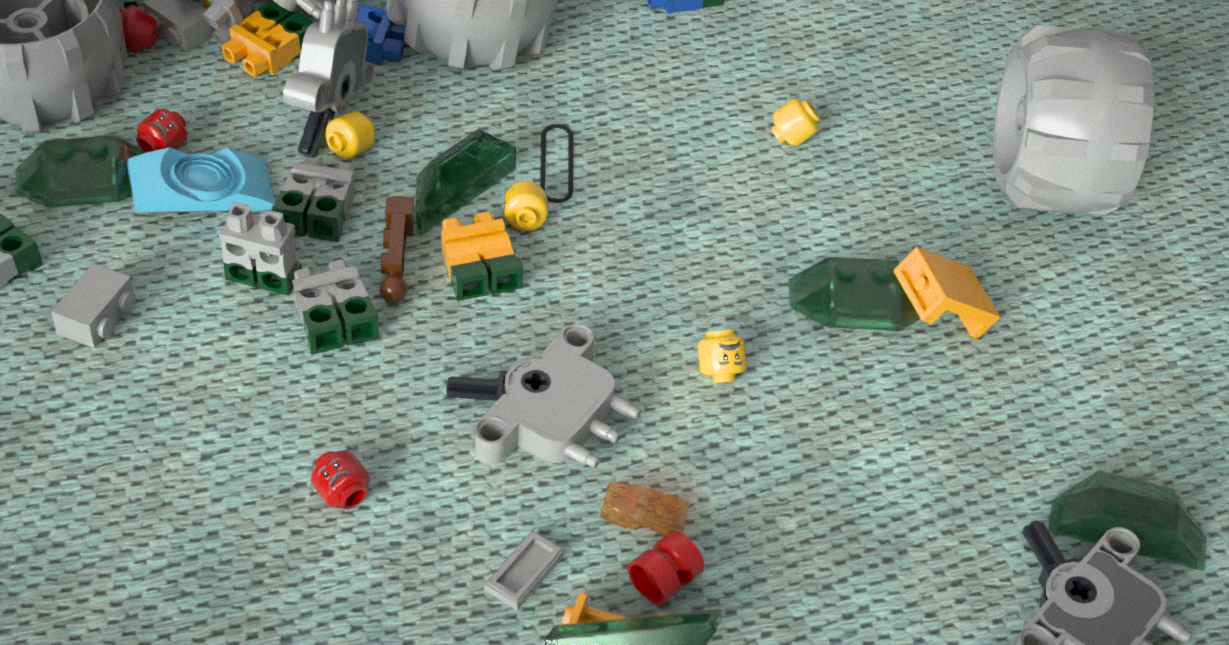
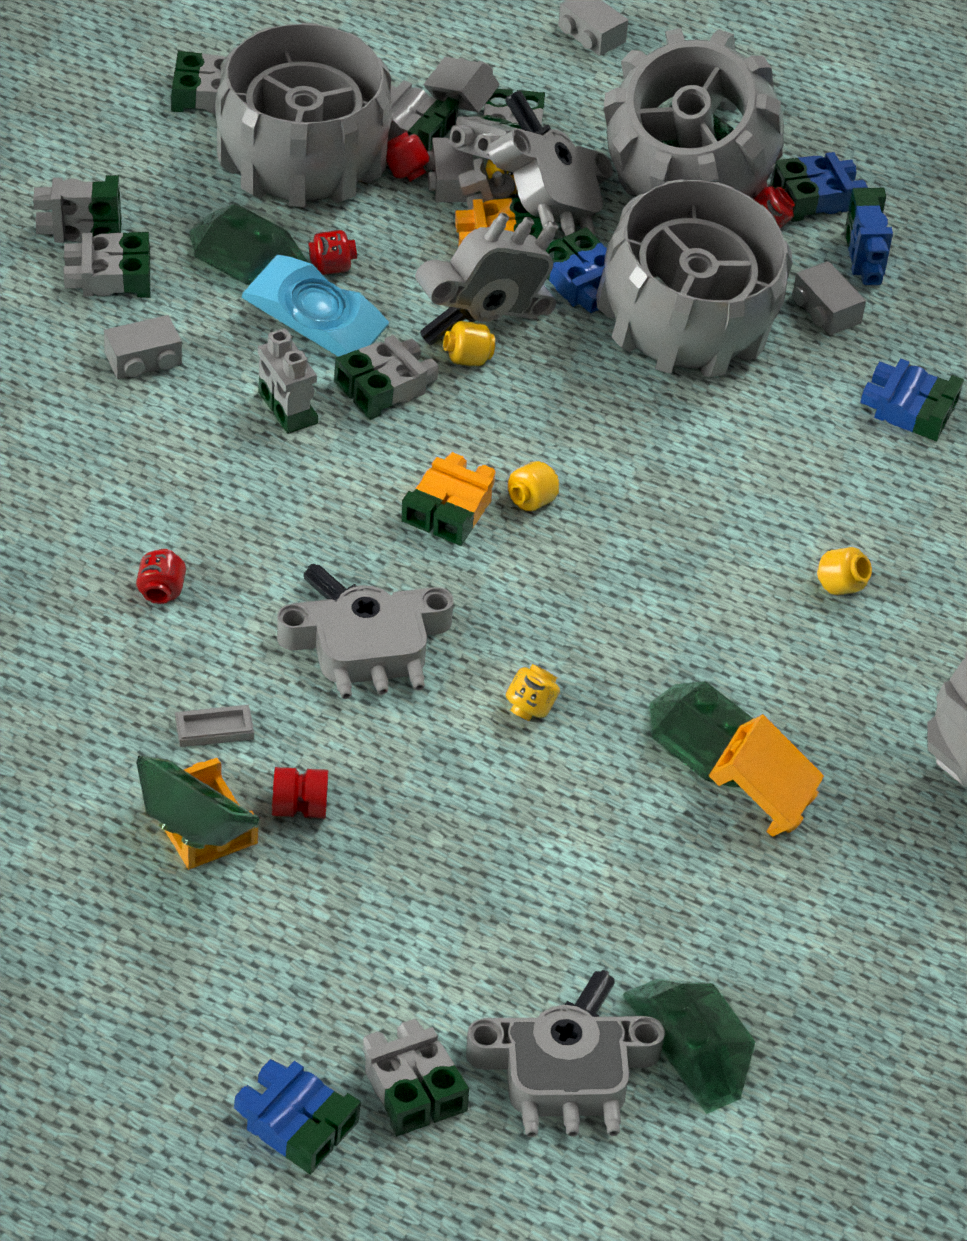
camera: 45 degrees right, 0 degrees up
hips [292,259,379,355] -> none
reddish brown plate [379,196,414,304] -> none
clear green wedge [416,128,516,236] -> none
black piece [540,124,573,203] -> none
clear orange slope [600,482,689,536] -> none

